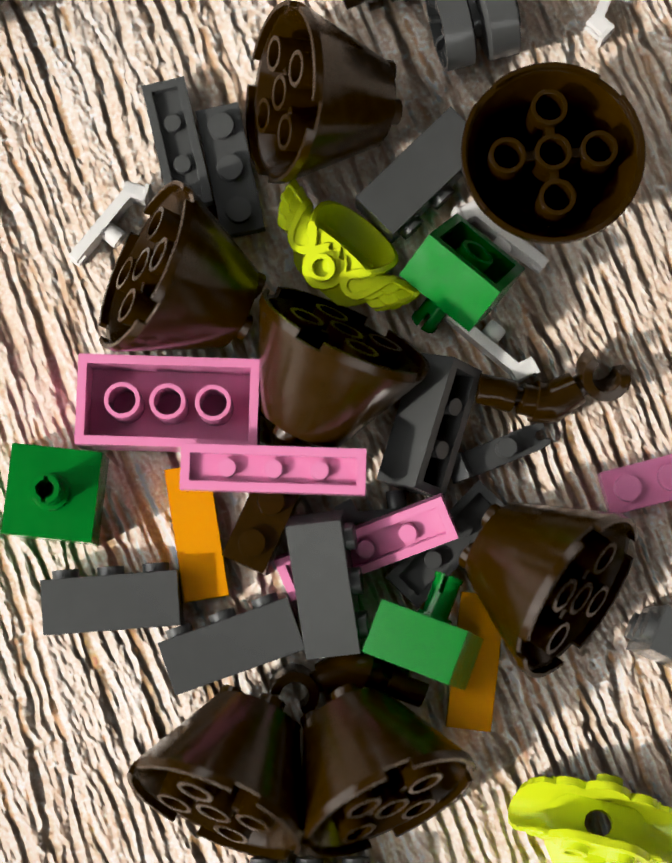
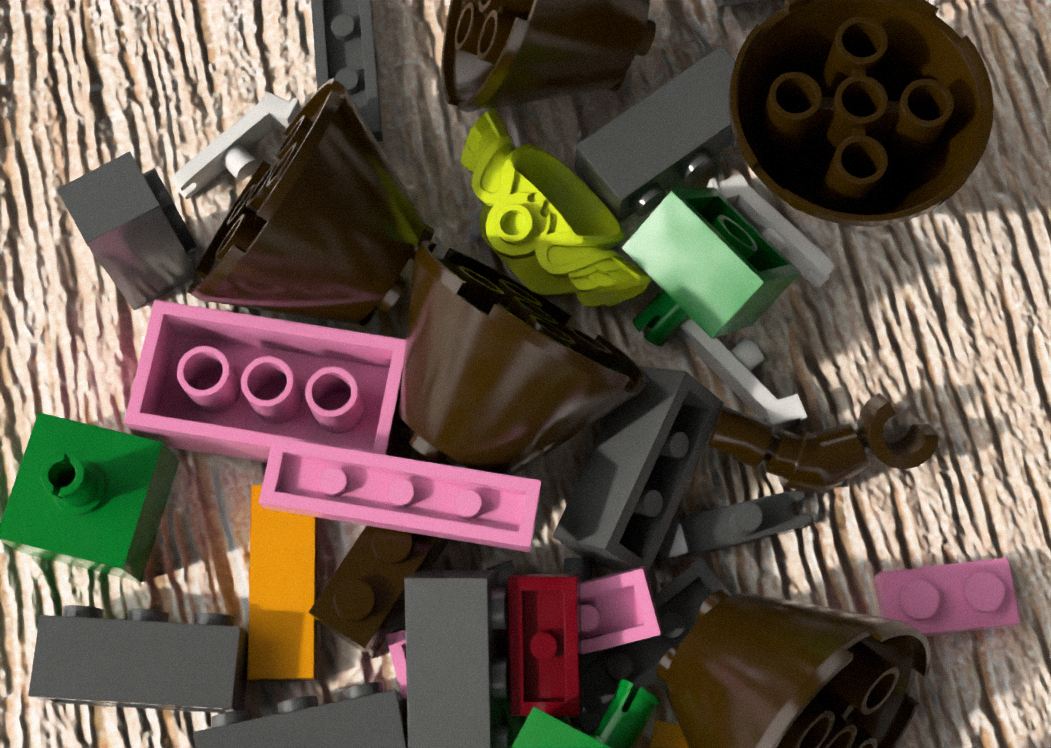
camera: 10 degrees right, 10 degrees down
dark grey plate [195,102,266,238] -> none
none -> dark grey brick [57,151,200,310]
none -> dark red plate [508,574,583,716]

